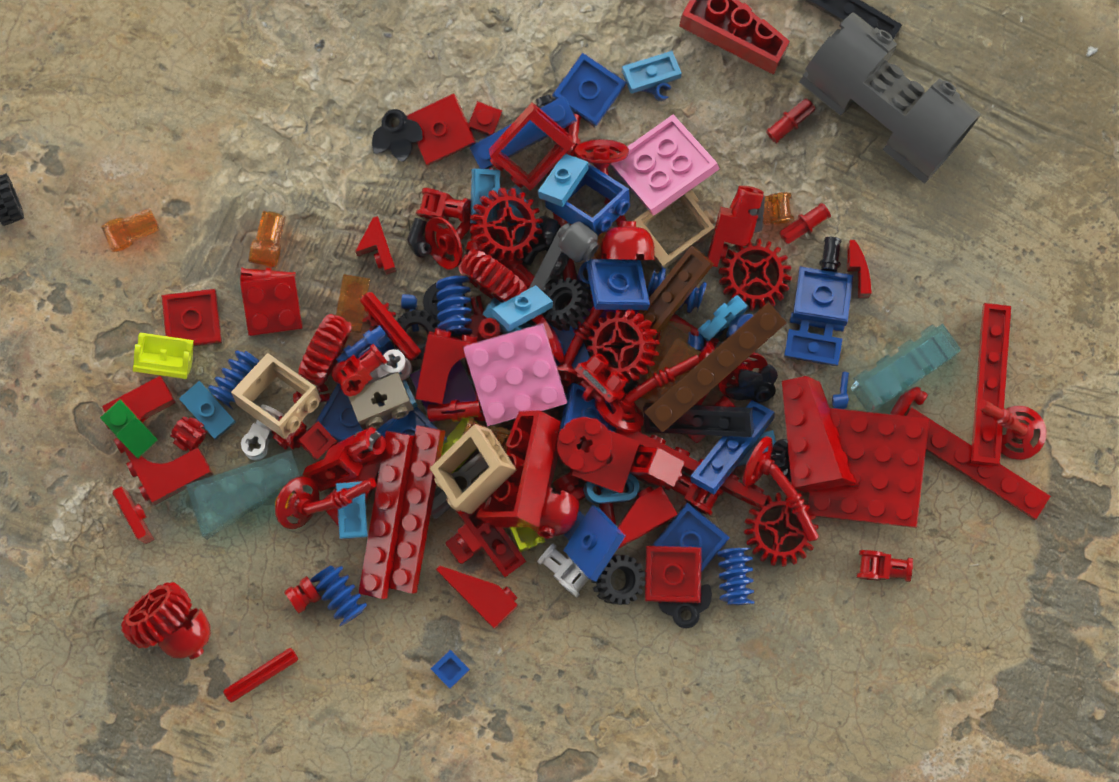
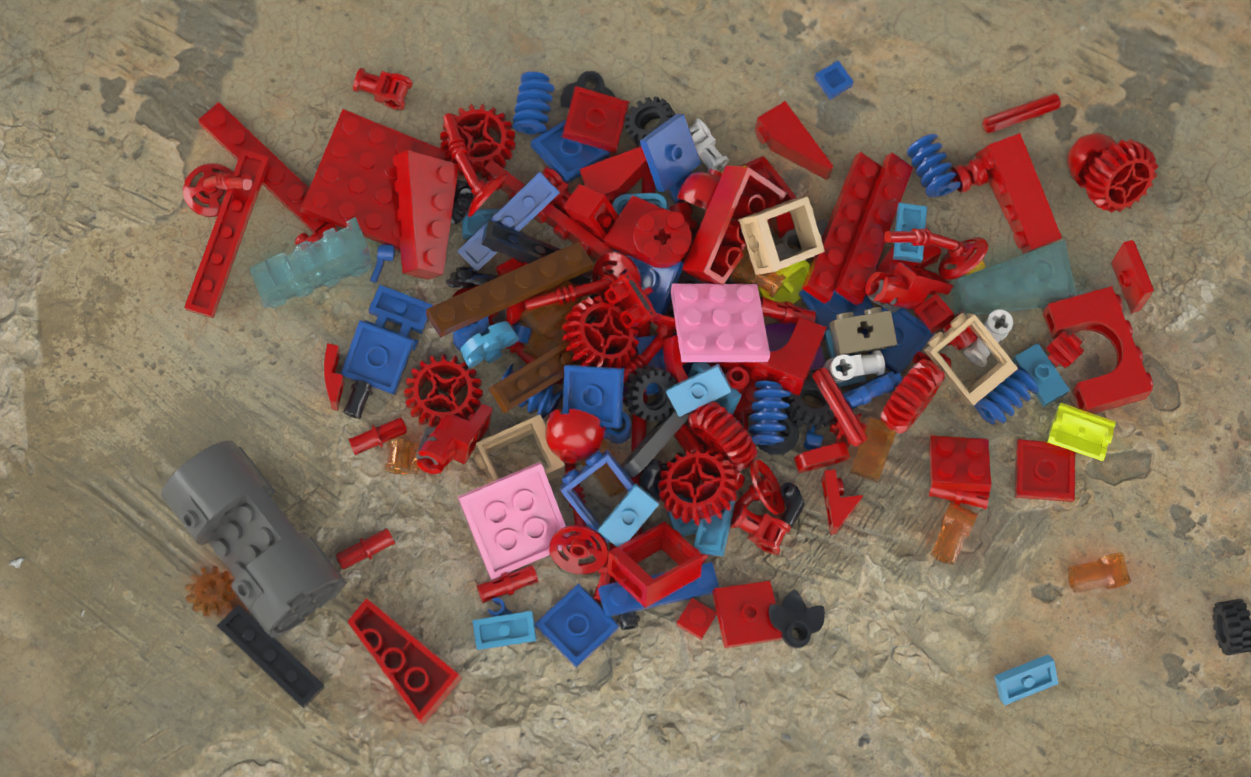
camera: 175 degrees left, 10 degrees down
green slope [100,400,158,459] -> none
red connector [331,344,388,396] -> none
red bracket [446,524,483,564] -> none
dark grey head [558,221,599,262] -> none
none -> clear orange gear [185,566,237,617]
none -> red pin [476,565,539,603]
none -> red beam [794,442,850,473]
none -> red wedge [974,133,1062,254]
none -> dark azure plate [995,654,1059,705]

